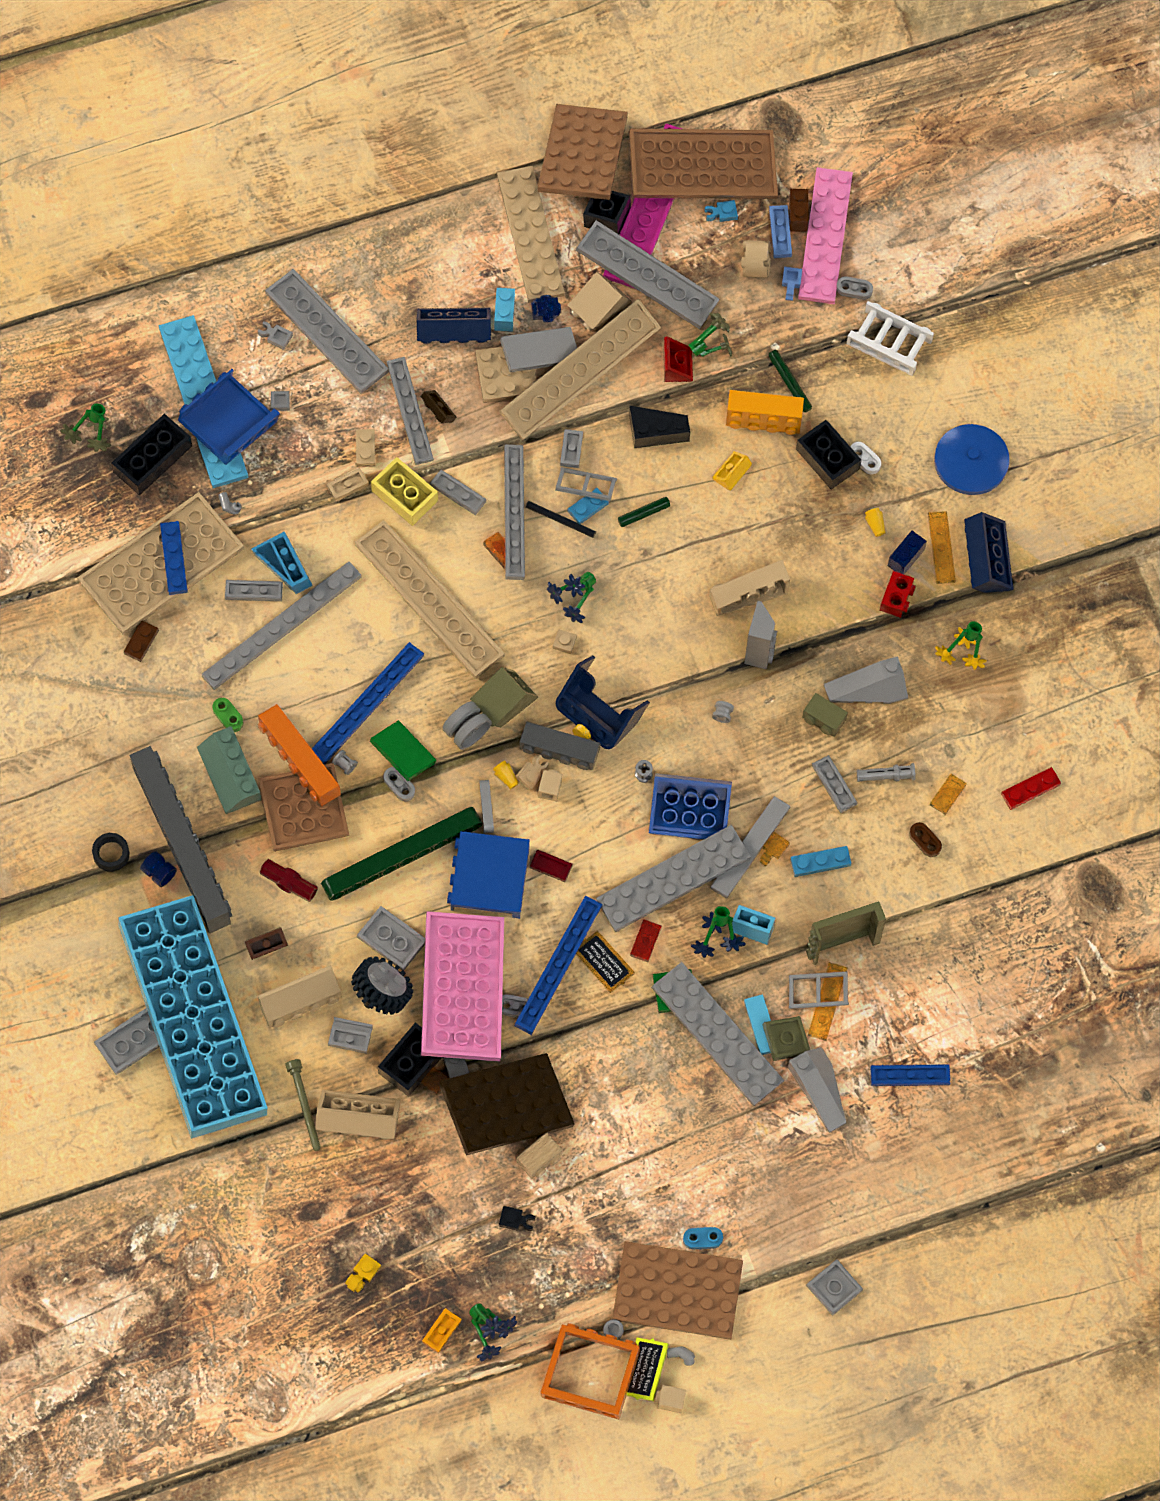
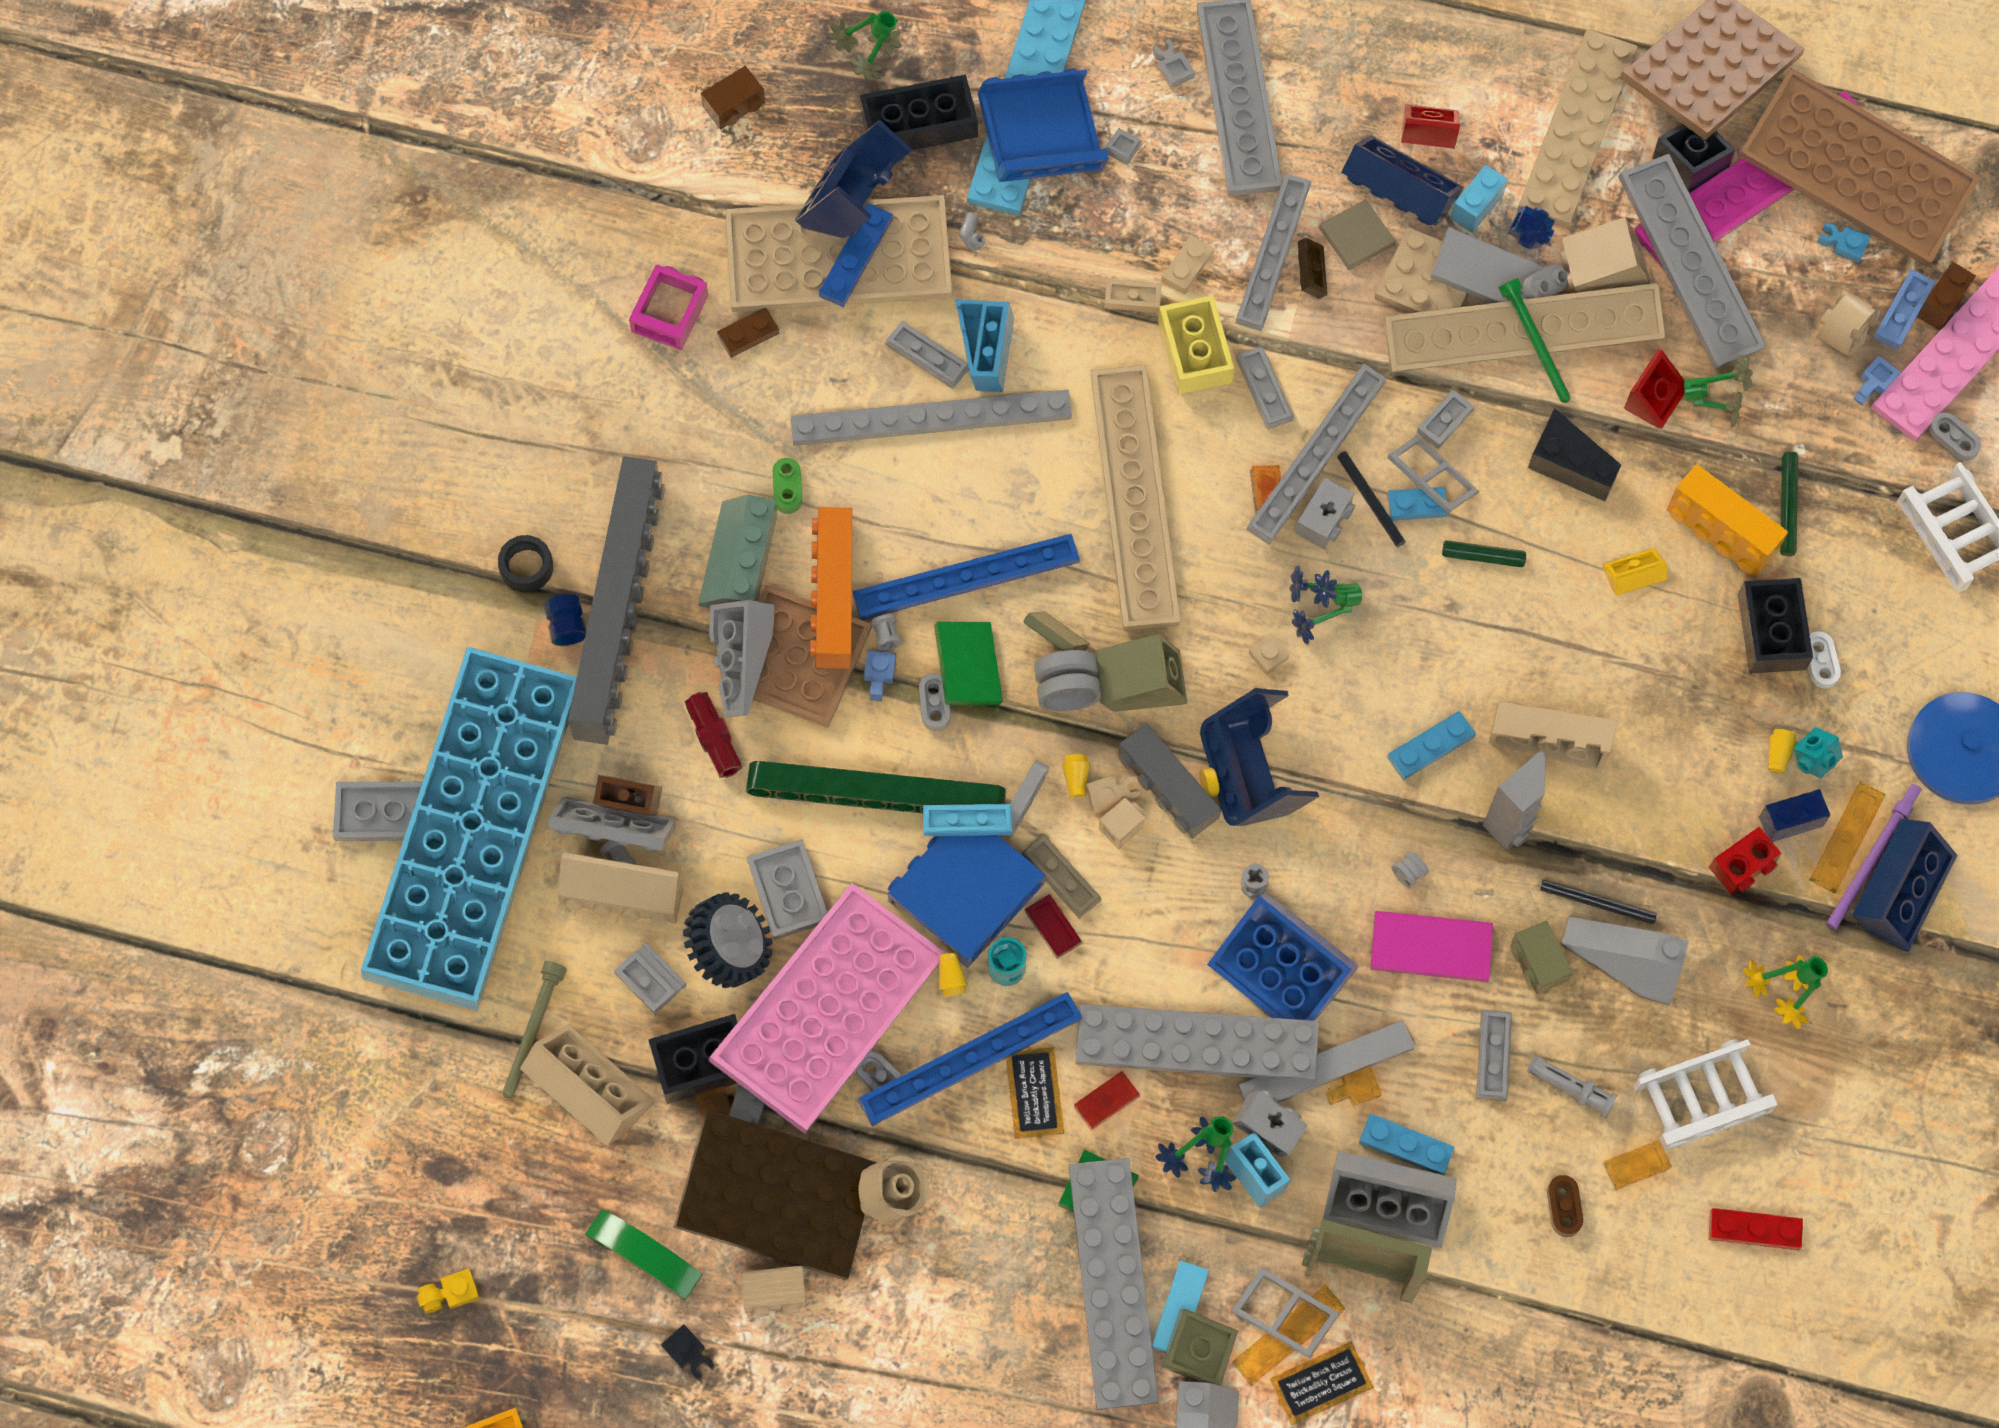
camera: 35 degrees right, 0 degrees up
none -> light grey plate [548,797,676,851]
none -> green slope [585,1209,702,1300]
none -> light grey bush [600,840,636,865]
none -> dark pink window [629,264,709,351]
none -> reddish brown brick [701,65,765,130]
none -> light grey wedge [709,600,774,718]
none -> dark blue windscreen [795,120,912,239]
none -> tan brick [859,1155,930,1223]
none -> medium blue plate [864,650,896,701]
none -> medium azure tile [923,804,1012,836]
none -> yellow cone [939,952,968,997]
none -> teal wheel [988,937,1026,986]
none -> dark tan tile [1022,834,1101,919]
none -> olive tile [1023,611,1090,651]
none -> light grey brick [1232,1090,1307,1157]
none -> piece [1270,1341,1374,1425]
none -> light grey brick [1295,477,1355,549]
none -> dark tan tile [1319,199,1396,270]
none -> light grey slope [1323,1151,1457,1248]
none -> dark pink tile [1370,911,1493,982]
none -> dark azure plate [1387,711,1476,781]
none -> red slope [1401,104,1460,149]
none -> green piece [1498,278,1570,403]
none -> light grey plate [1523,264,1568,299]
none -> black bar [1540,879,1657,925]
none -> white fence [1633,1039,1777,1152]
none -> teal brick [1793,727,1843,778]
none -> medium lavender bar [1826,784,1922,930]

